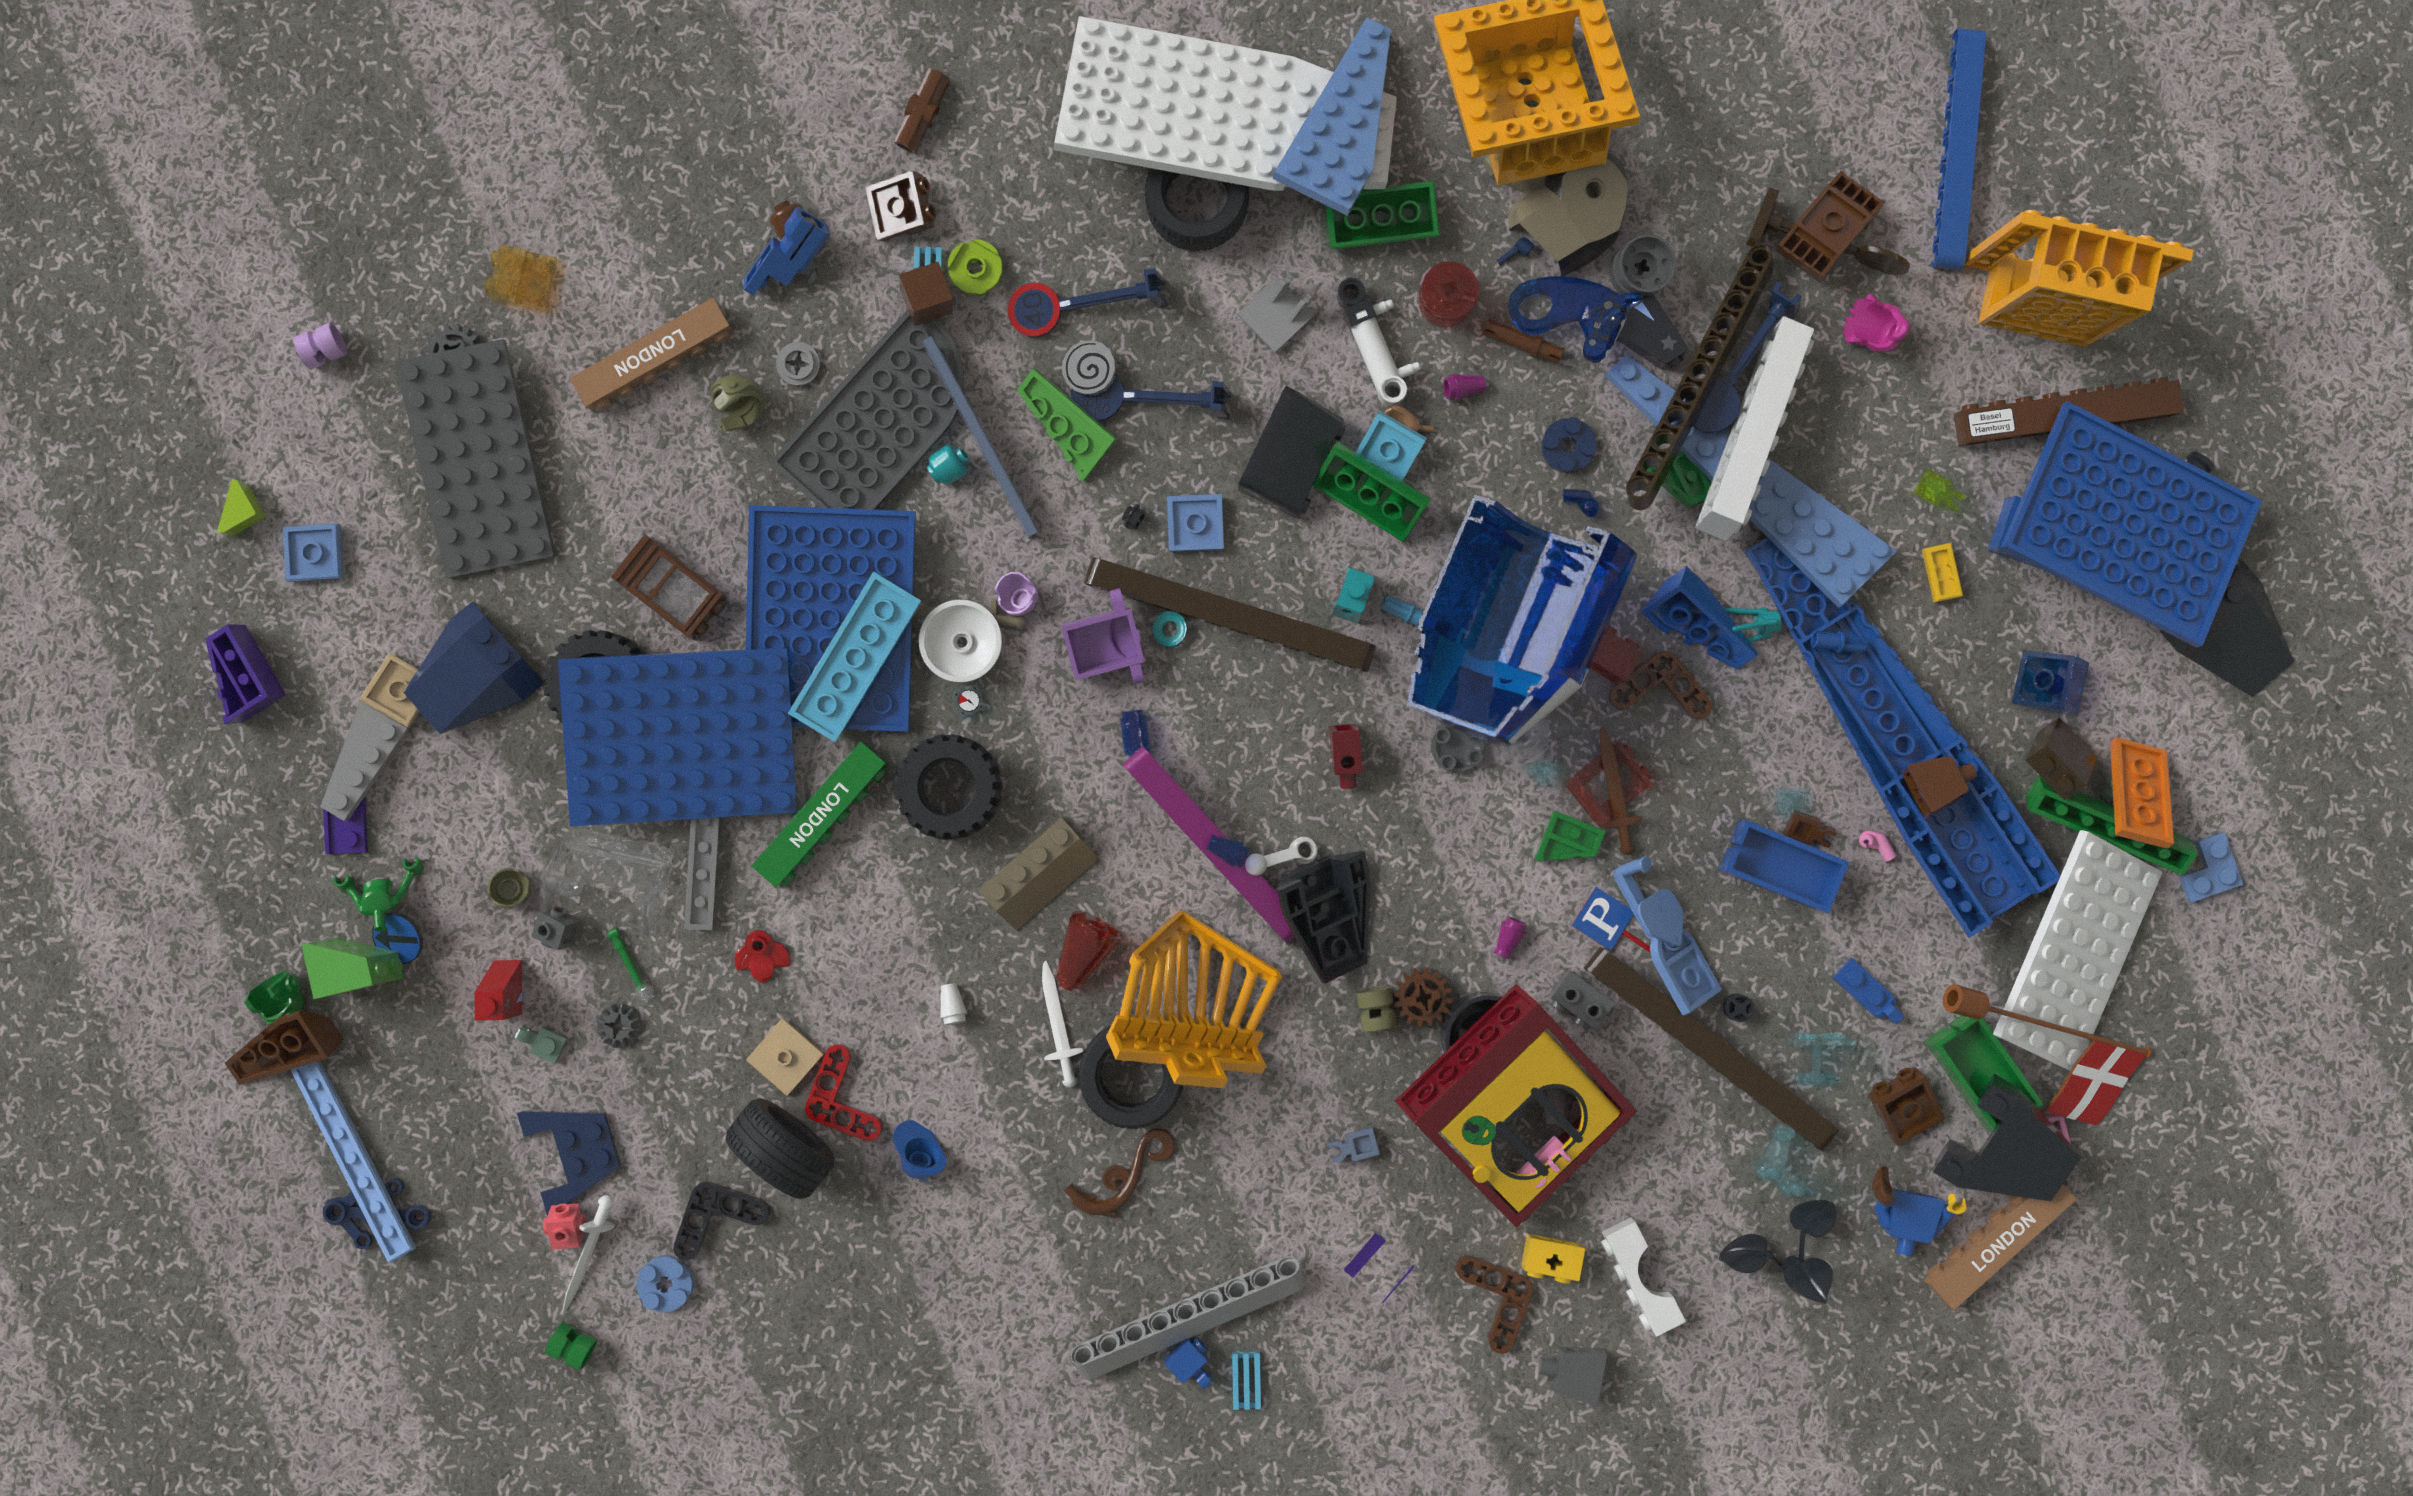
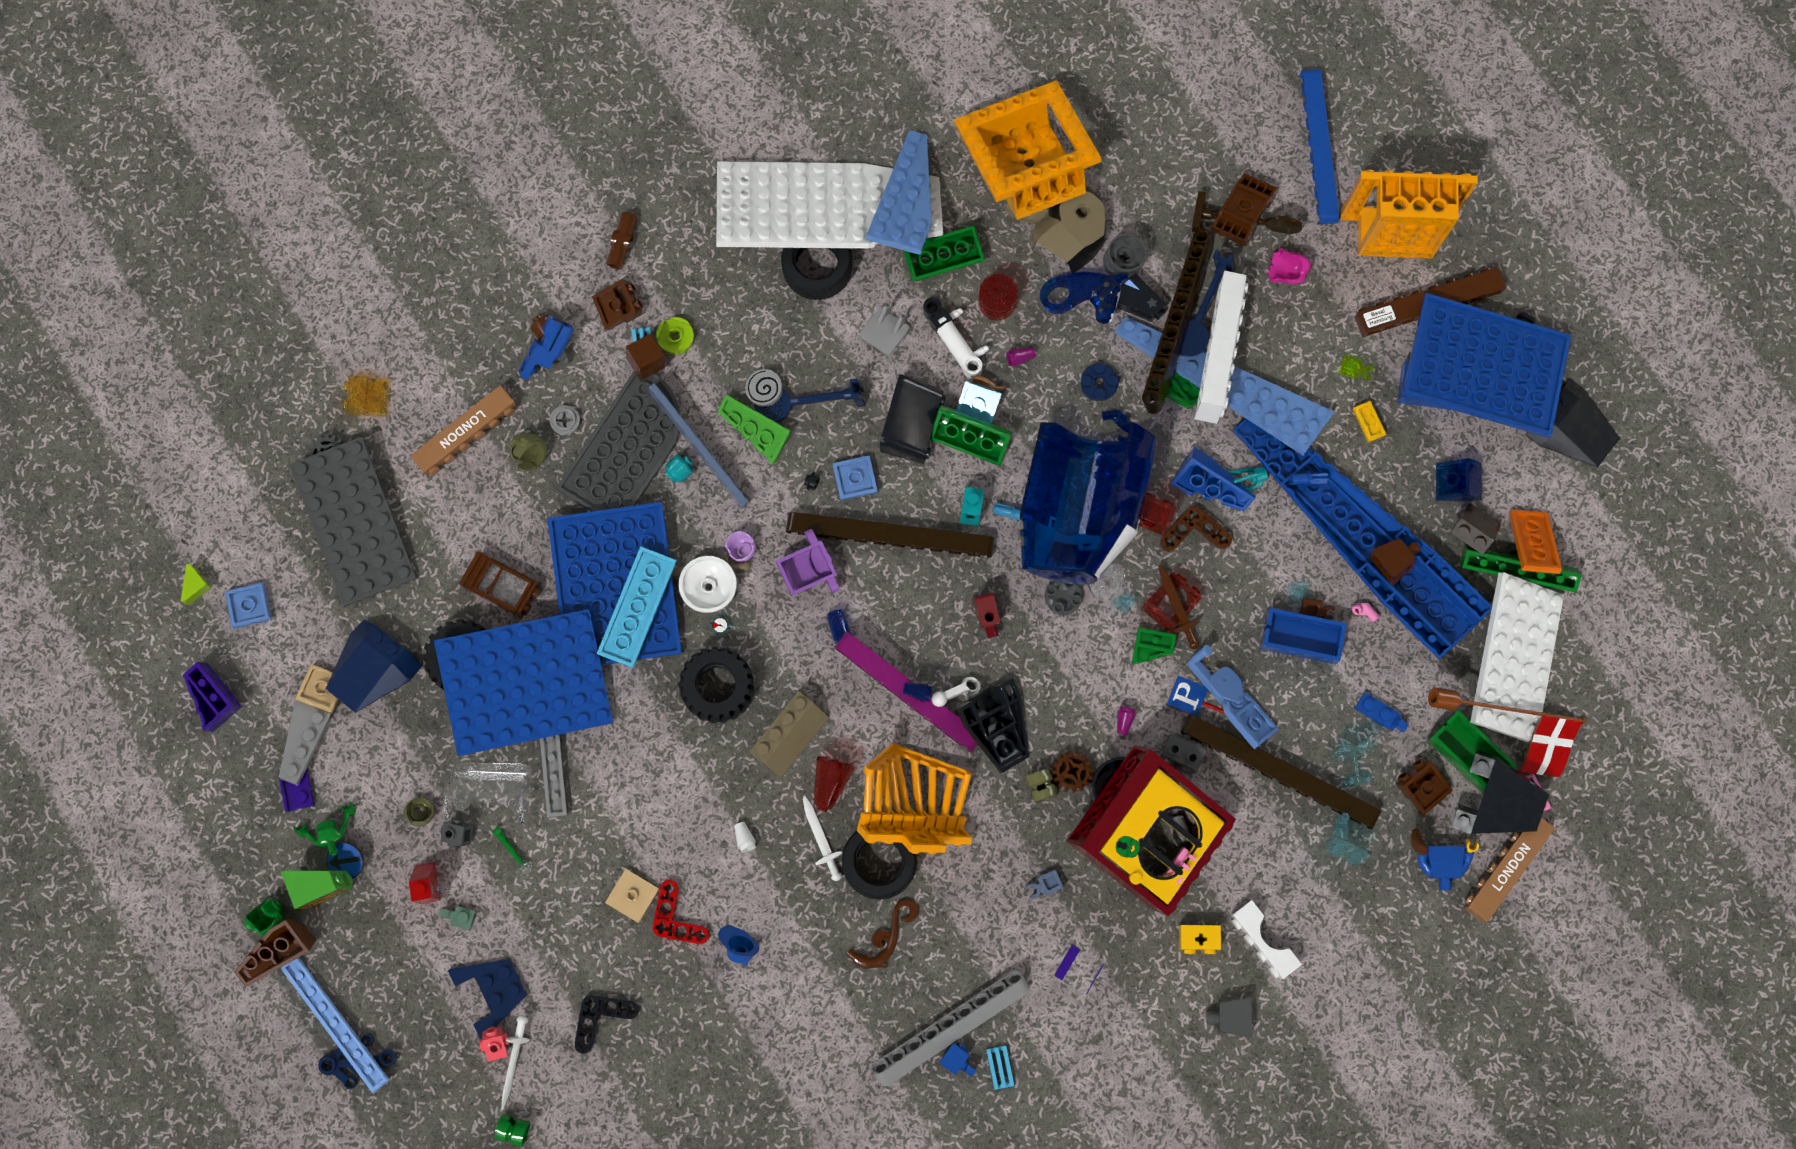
camera: 10 degrees left, 10 degrees down
lavender wheel [293,322,348,370] -> none
dark grey gear [596,1004,641,1048] -> none
medium blue plate [637,1255,694,1312] -> none
black tyre [726,1098,835,1199] -> none
red plate [734,930,790,983] -> none
green brick [751,741,889,888] -> none
dark blue piece [1008,268,1168,337] -> none
teal piece [1152,611,1187,647] -> none
reddish brown beam [1455,1255,1533,1354] -> none
reddish brown pin [1482,318,1565,365] -> none
dark blue hand [1496,237,1534,265] -> none
black plant [1719,1200,1837,1304] -> none
black wheel [1722,993,1754,1022] -> none
medium blue plate [2179,833,2243,903] -> none

